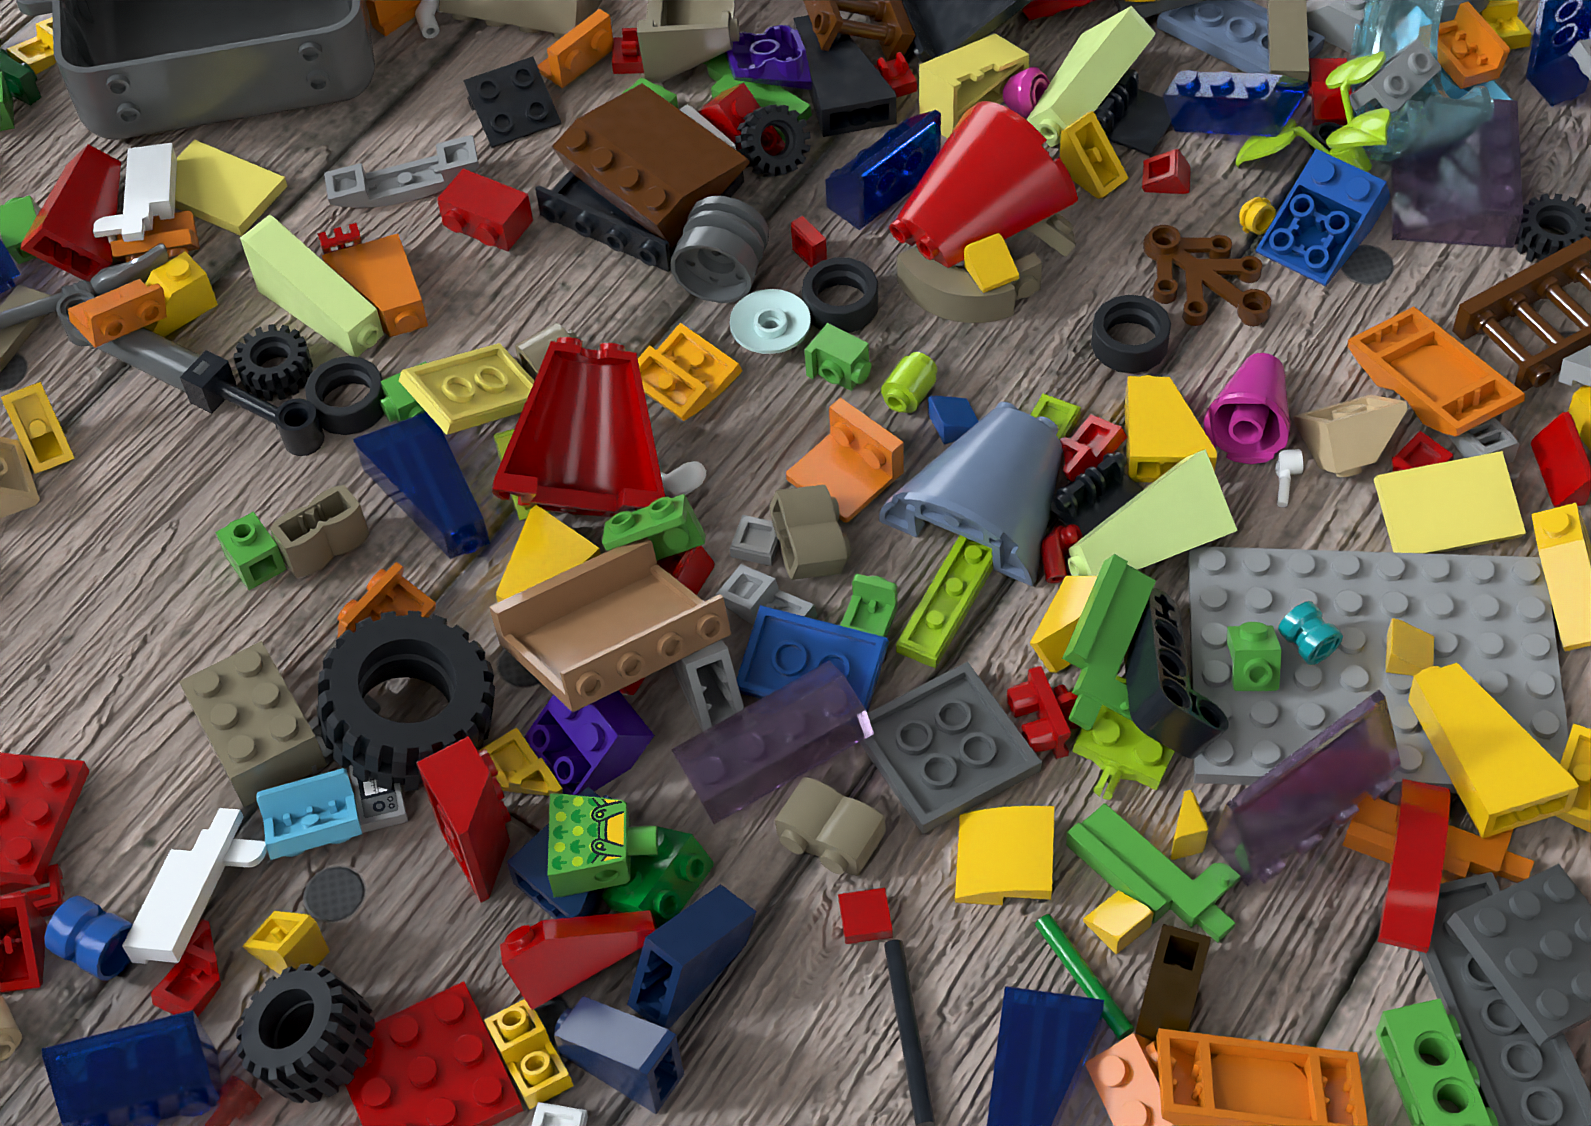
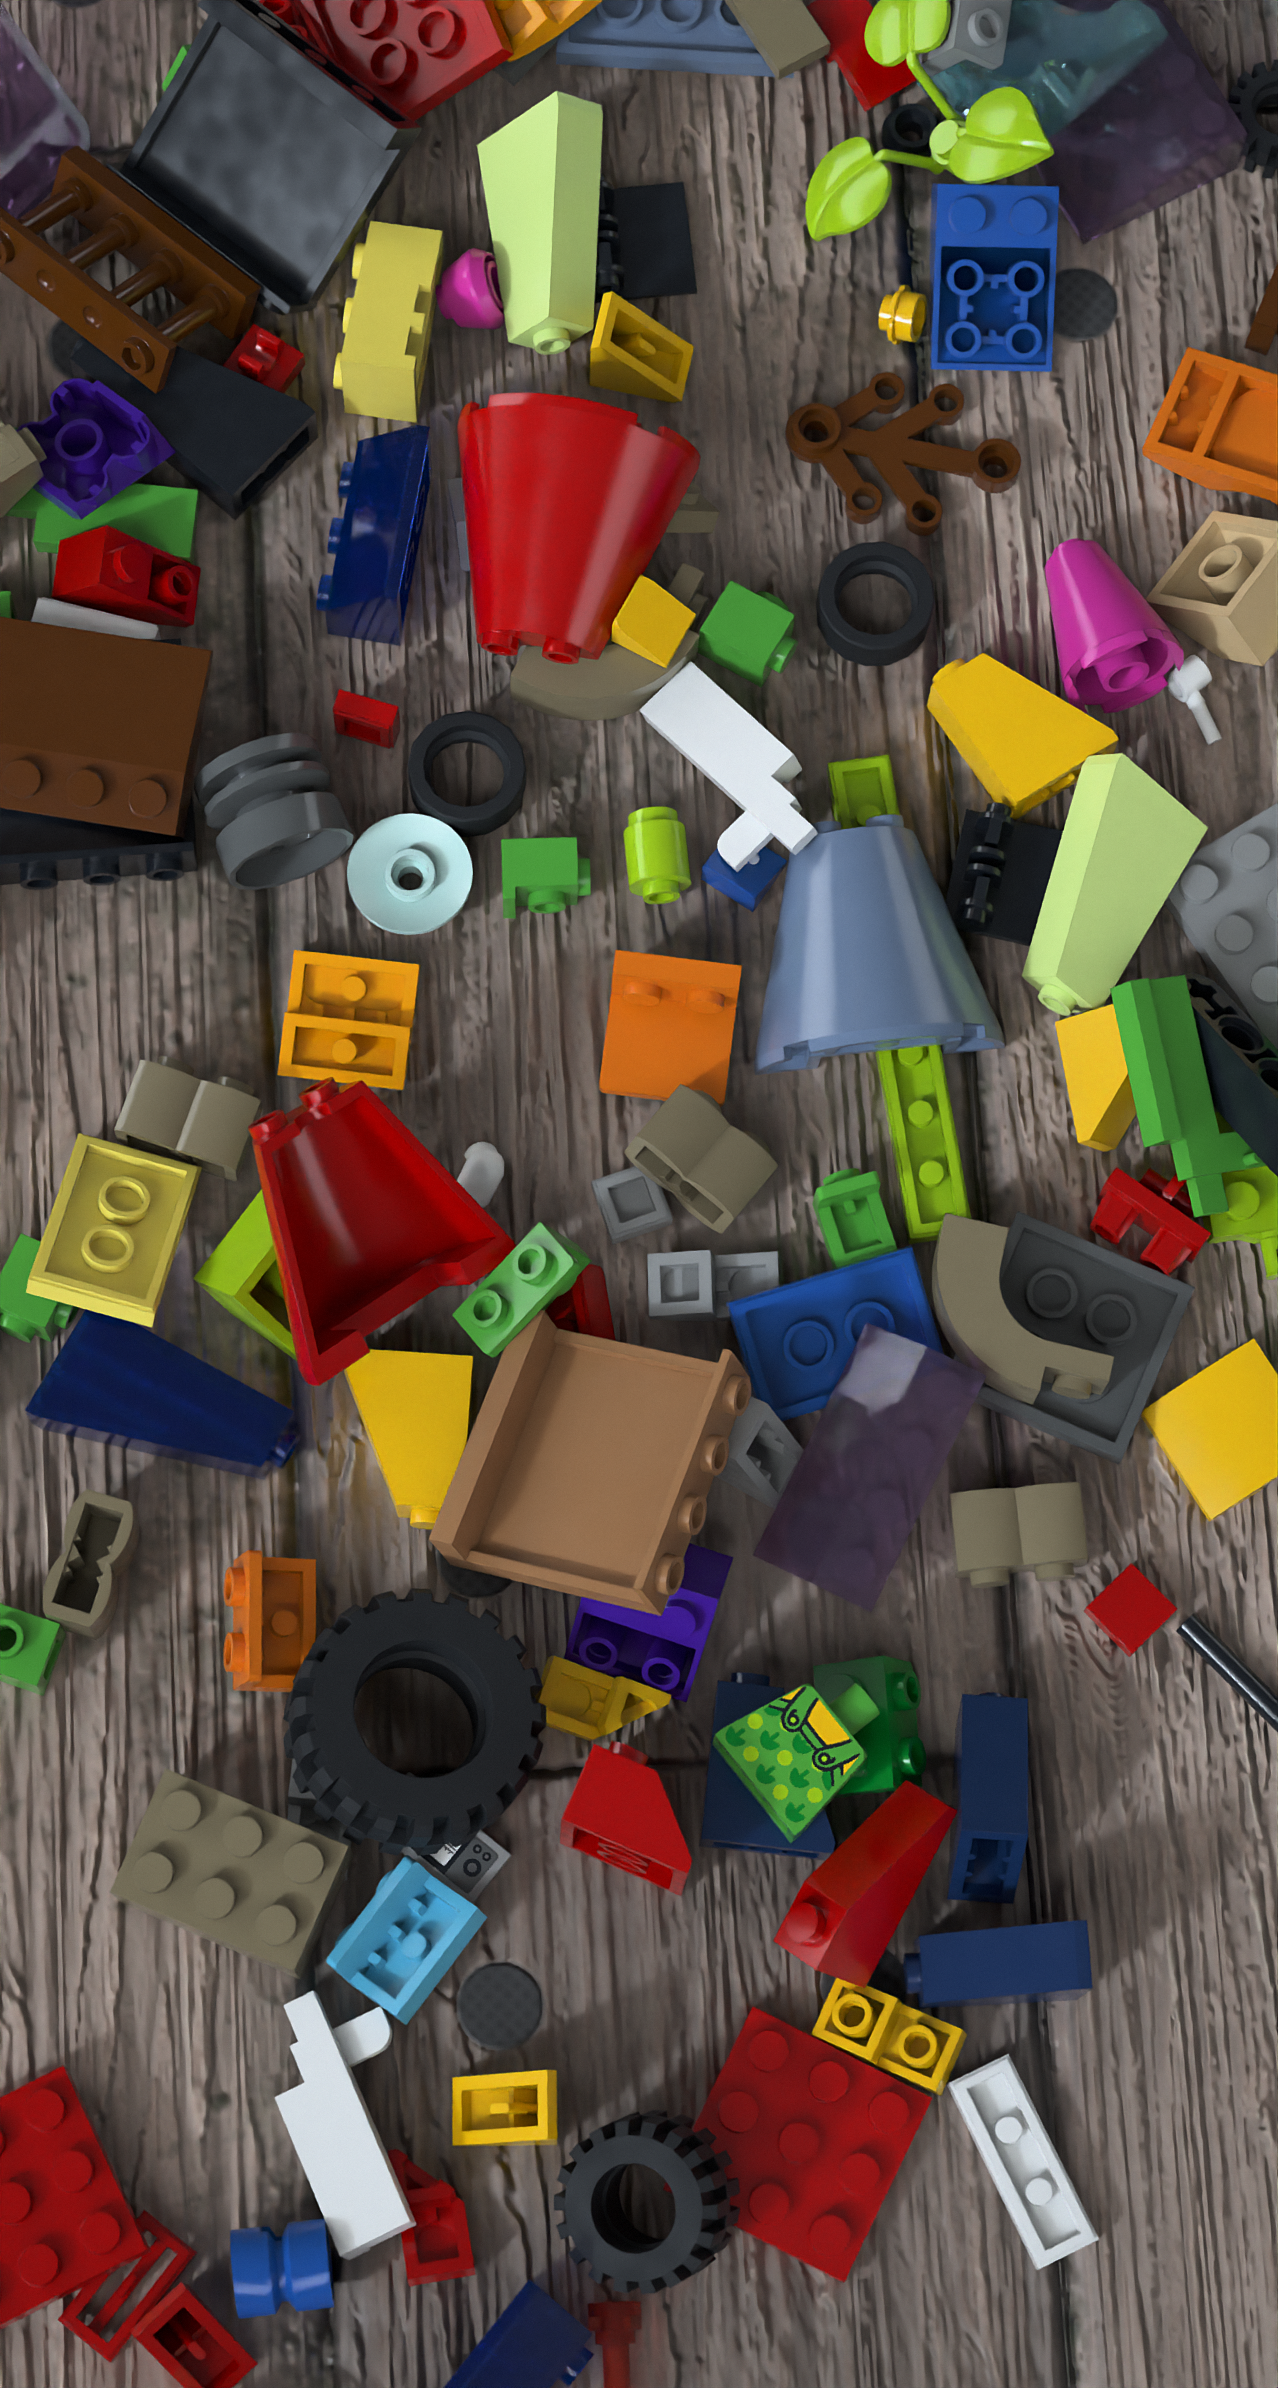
camera: 45 degrees left, 20 degrees up
black tyre [735,104,811,177] -> none
red arm [1041,524,1083,584] -> none
red slope [1060,414,1127,482] -> none
red slope [1142,148,1191,194] -> none
clear blue slope [1163,70,1310,137] -> none
none -> white piece [640,661,818,872]
none -> bright green brick [698,580,798,688]
none -> dark tan arch [932,1213,1115,1405]

